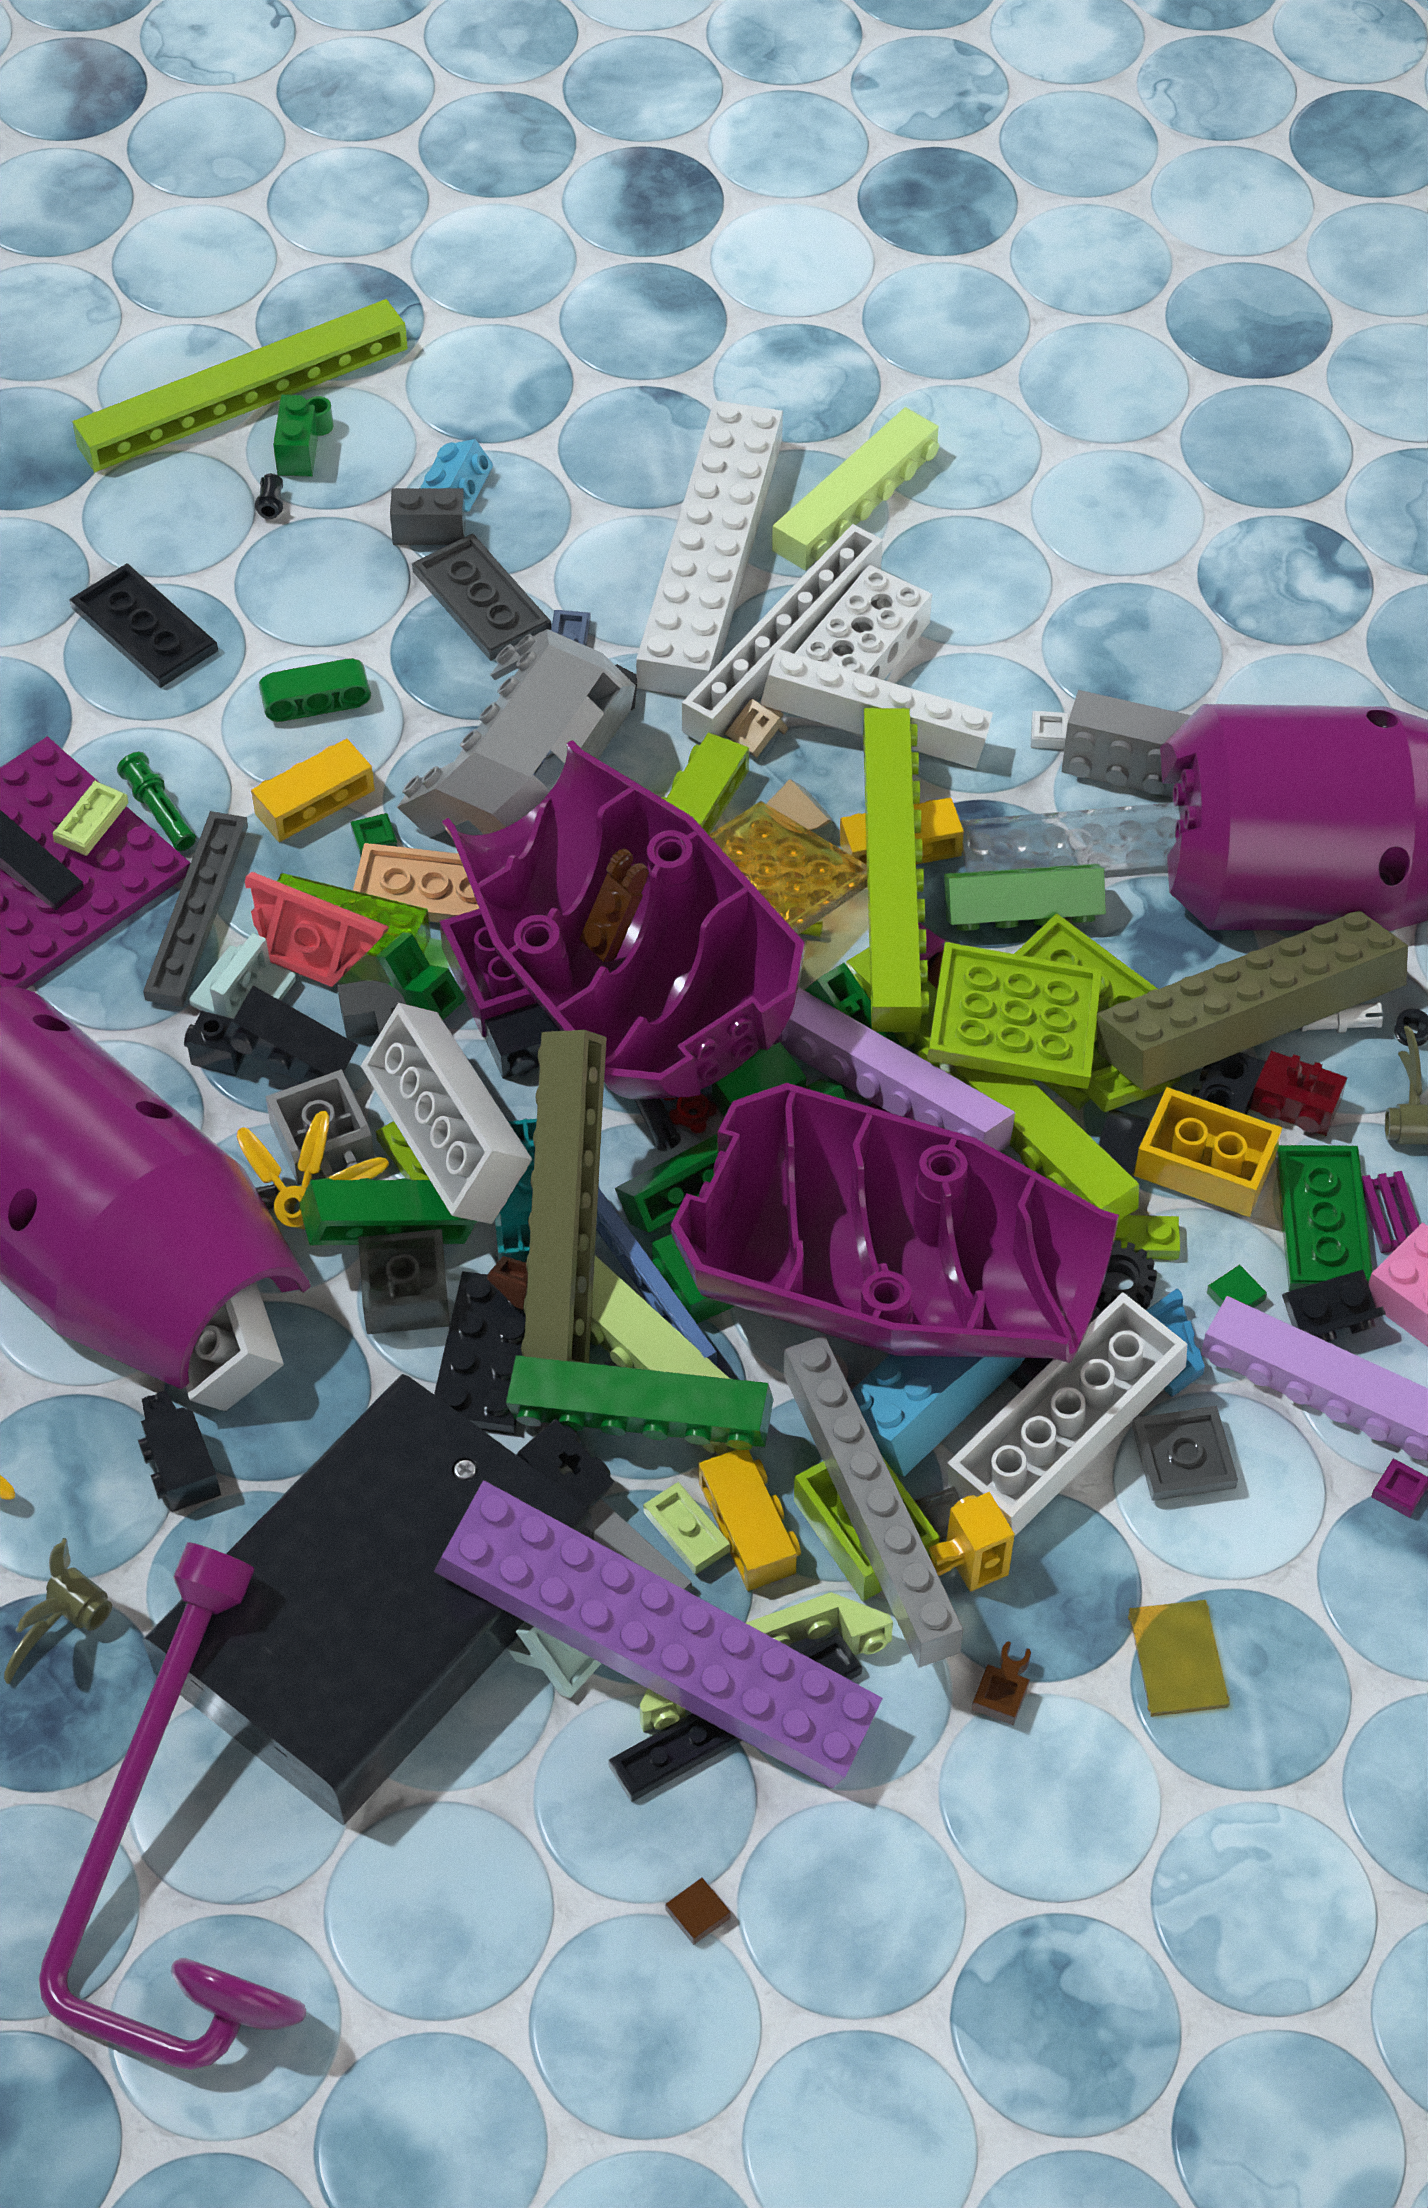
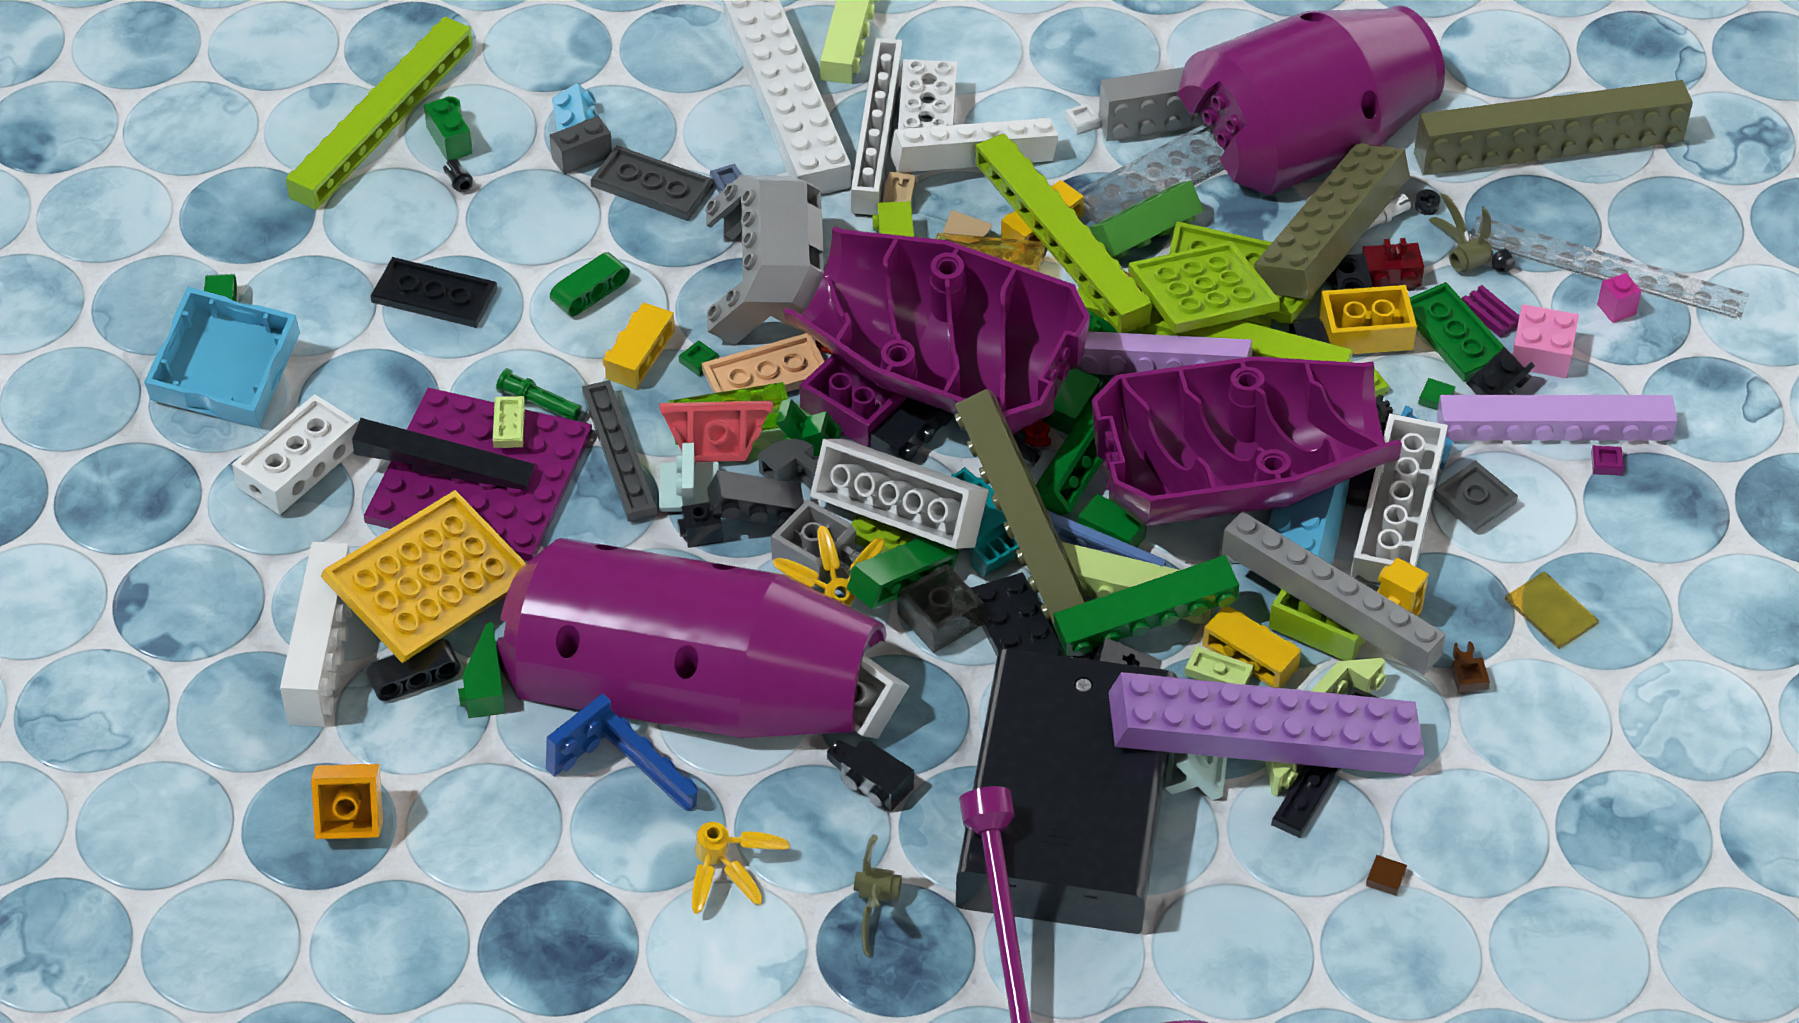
camera: 30 degrees left, 5 degrees down
copper slope [487,1256,528,1309] -> none
reddish brown hinge [579,848,649,962] -> none

